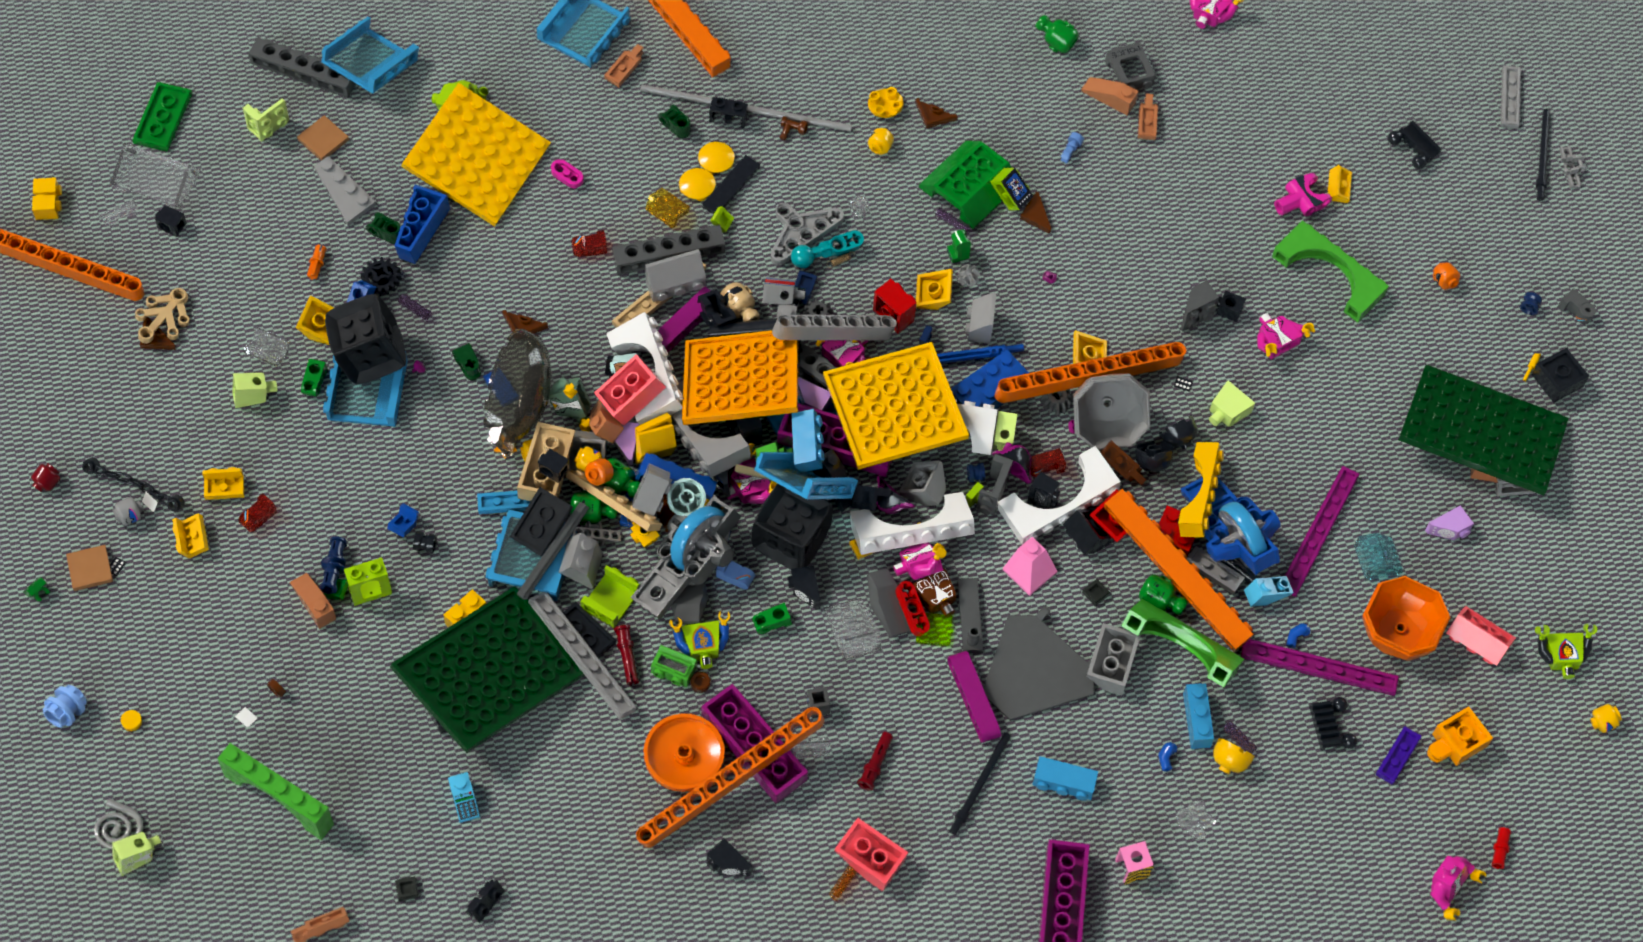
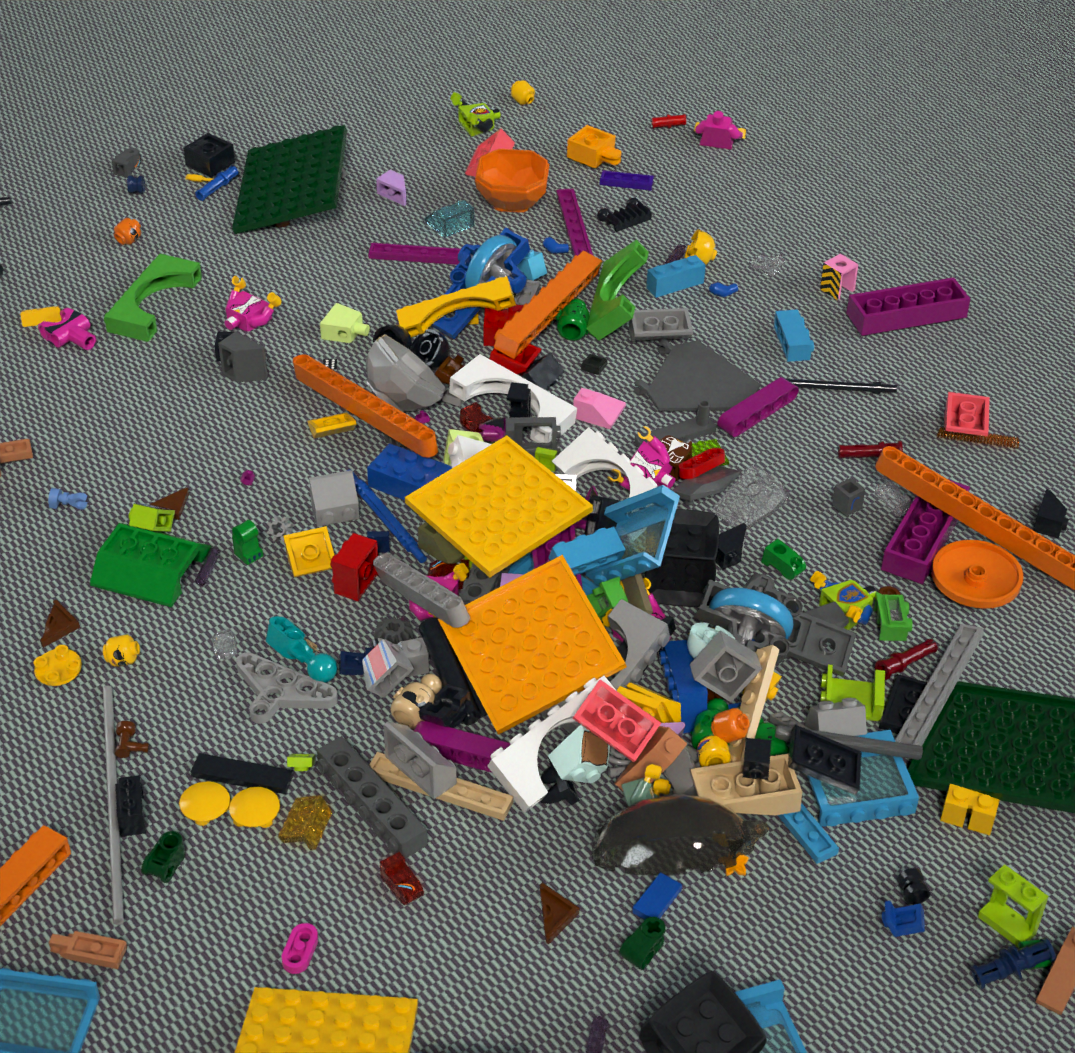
camera: 110 degrees left, 20 degrees down
none -> blue pin [195,166,239,201]

